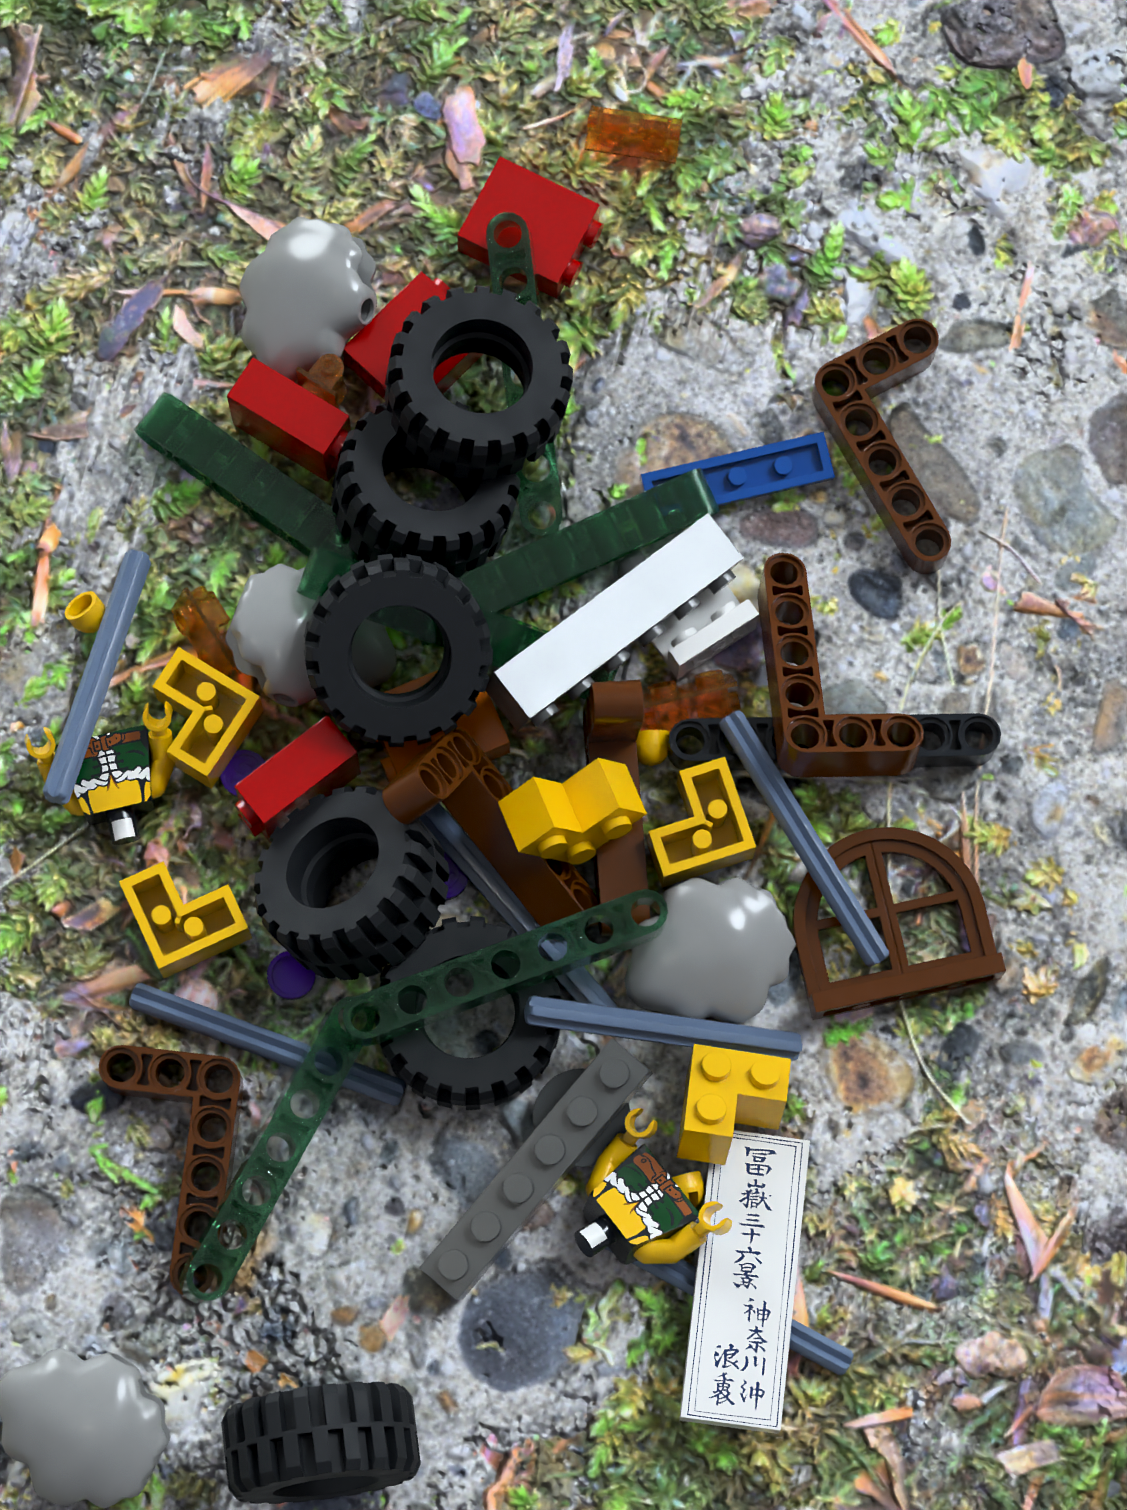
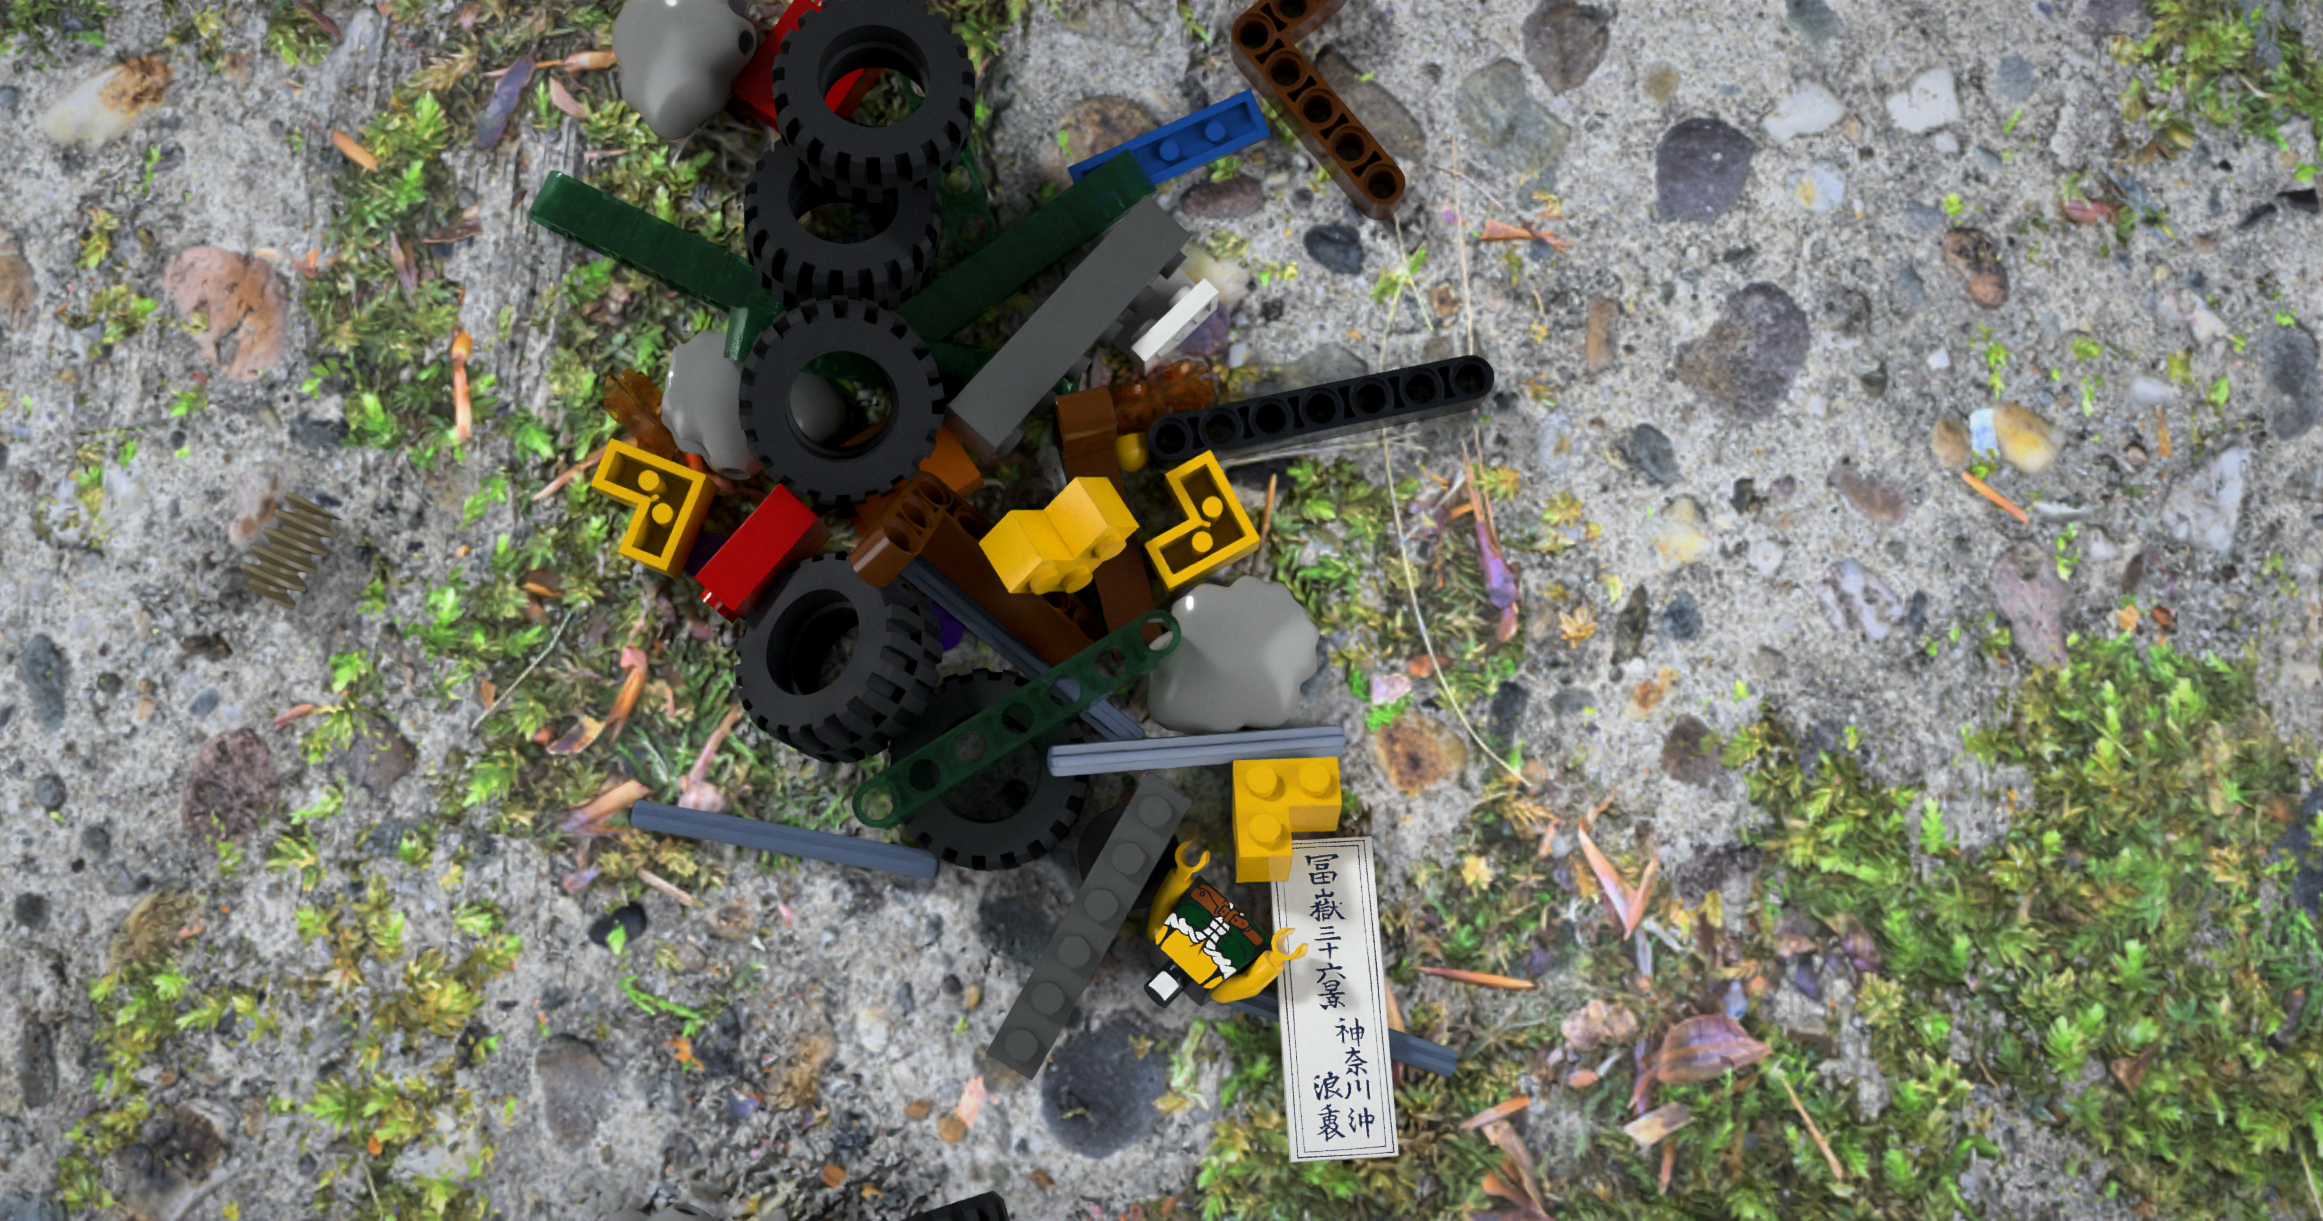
camera: 10 degrees left, 5 degrees up
torso [24,701,175,845] -> none
sand blue axle [43,549,151,805] -> none
yellow hinge [65,591,106,633] -> none
reddish brown beam [99,1045,244,1301] -> none
yellow brick [119,861,252,979] -> none
clear green beam [179,996,375,1304] -> none
red brick [227,357,351,482] -> none
dark purple piece [267,951,316,1000] -> none
clear orange hinge [296,354,347,410] -> none
yellow hinge [672,1171,705,1208] -> none
sand blue axle [719,710,889,967] -> none
reddish brown beam [757,553,924,778] -> none
reddish brown window [792,827,1006,1020] -> none

